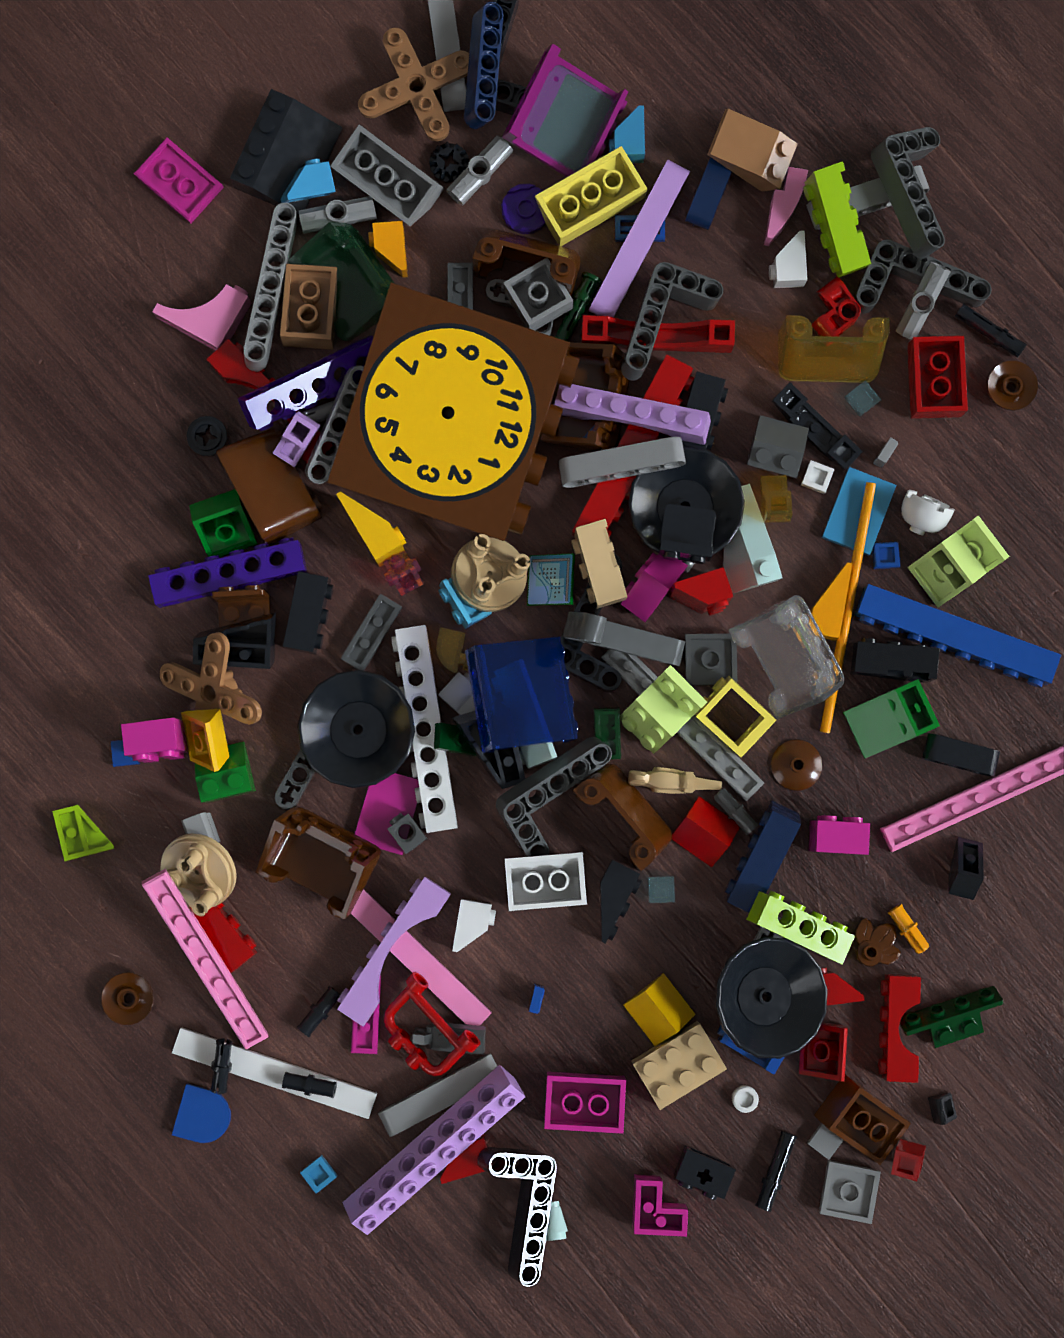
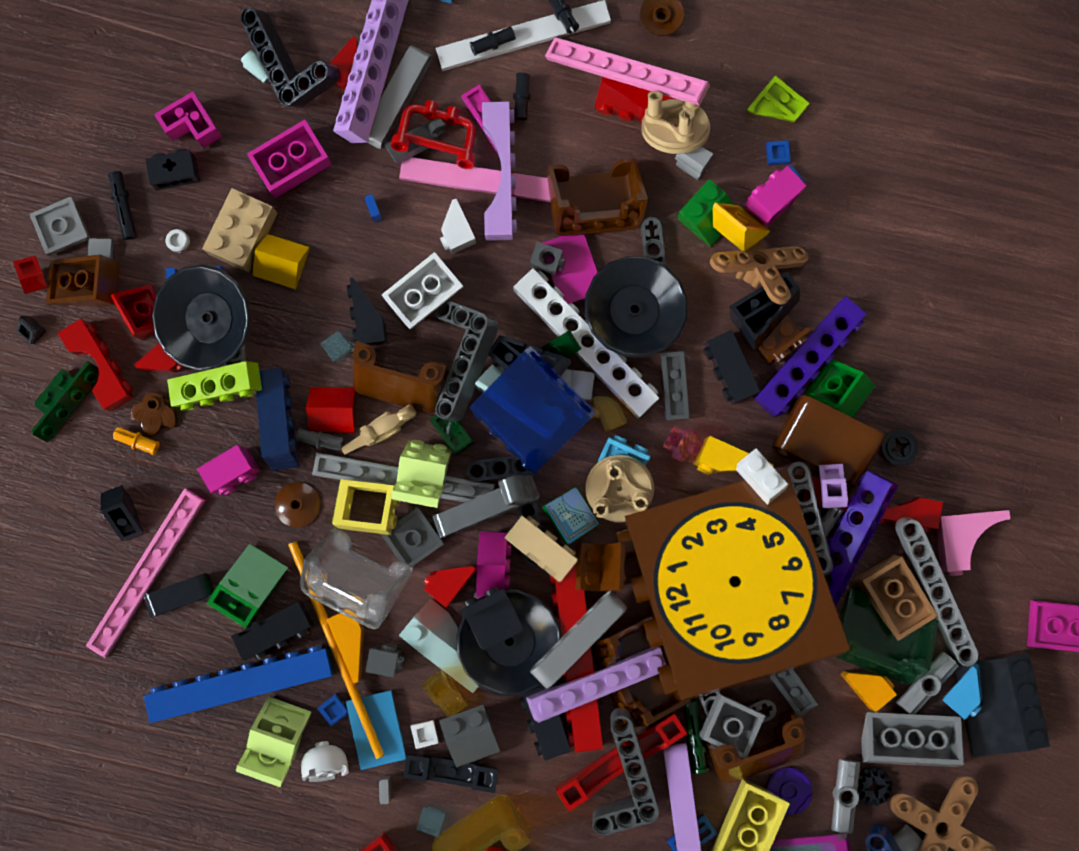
camera: 145 degrees right, 0 degrees up
none -> dark grey brick [366,643,405,677]
none -> reddish brown bracket [576,543,626,591]
none -> white brick [736,449,788,505]
none -> blue tile [765,140,791,166]

